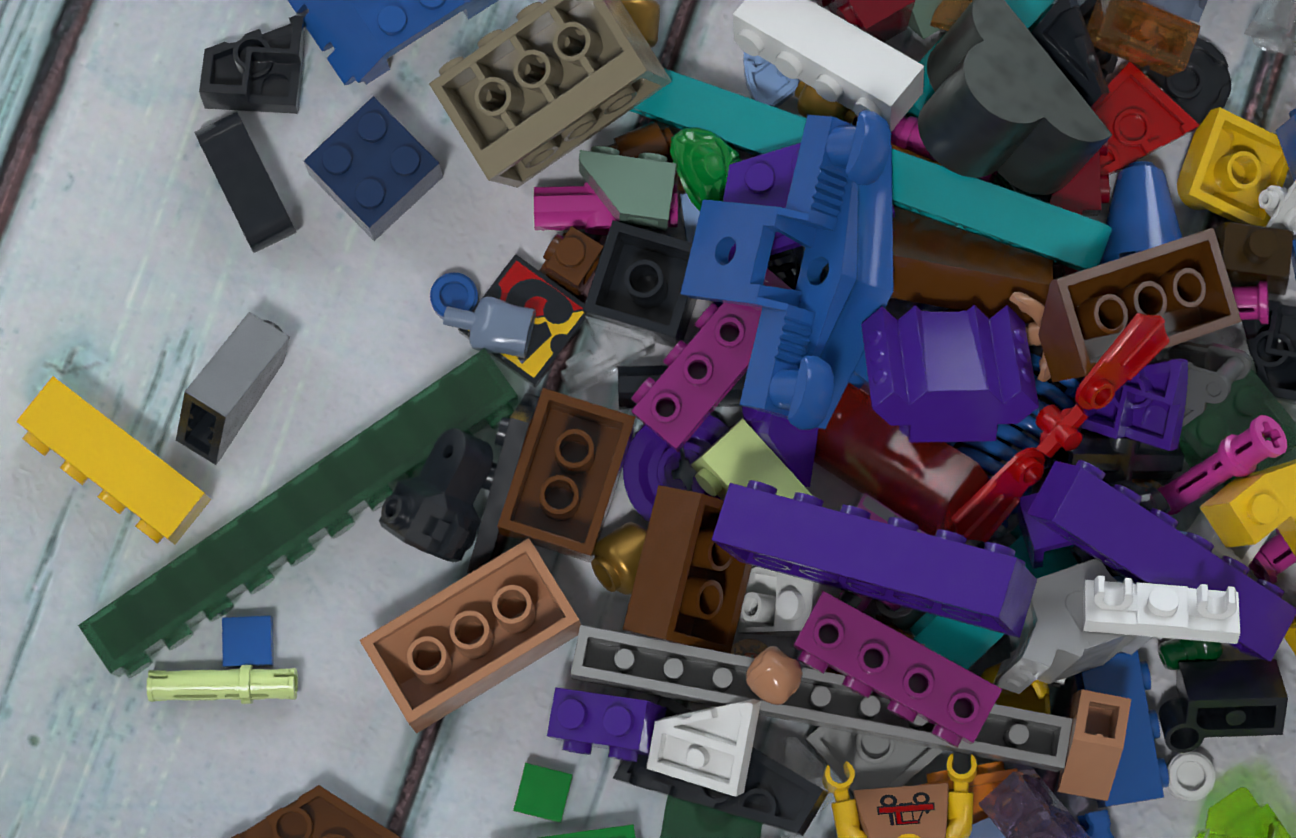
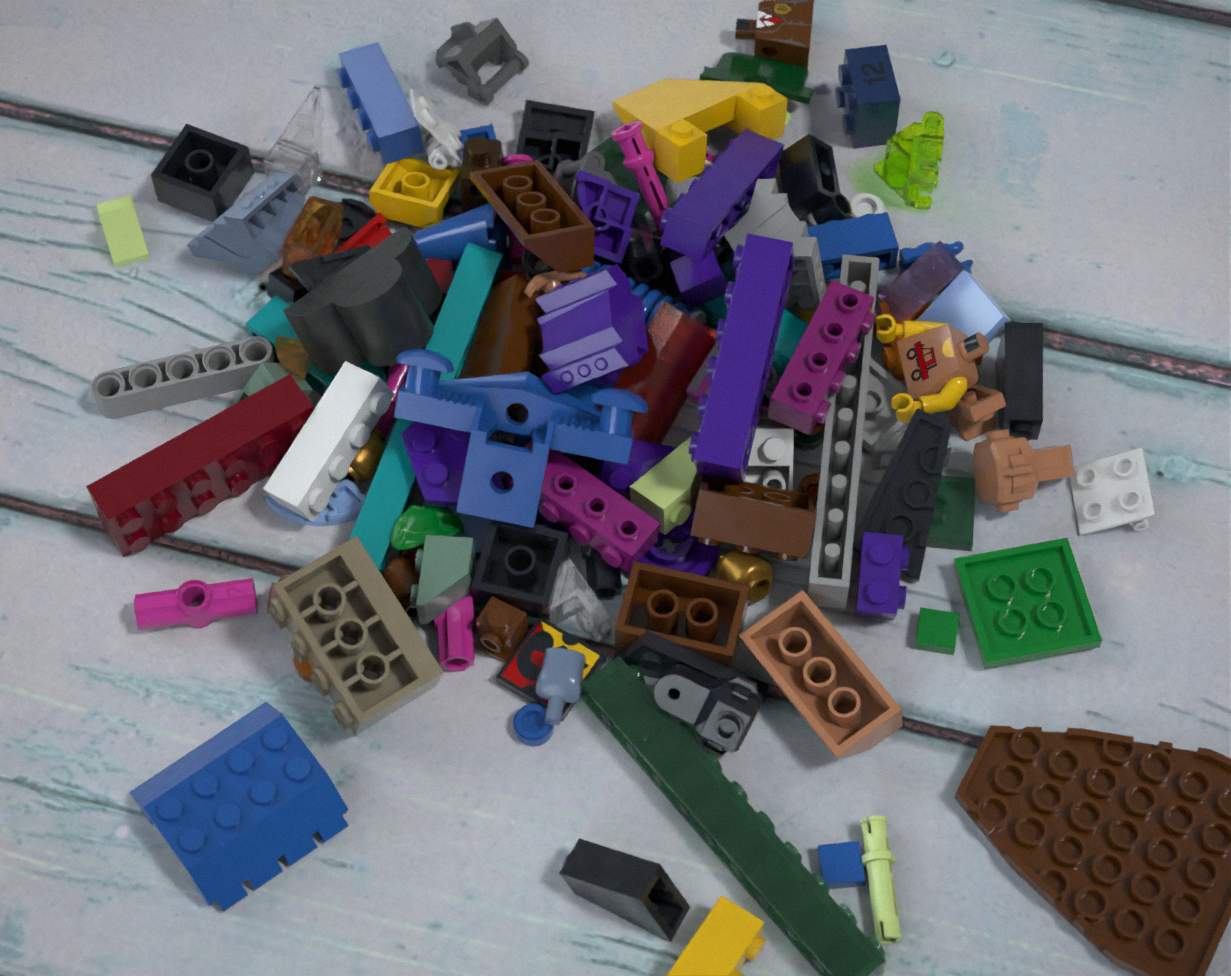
camera: 90 degrees left, 20 degrees down
black beam [194,112,297,253] -> none
black slope [199,15,305,114] -> none
dark blue brick [304,96,443,241] -> none
white wing [646,699,761,797] -> none
nougat piece [746,646,803,705] -> none
red piece [951,313,1170,542] -> none
nougat slope [1057,689,1131,801] -> none
white plate [1083,576,1240,644] -> none

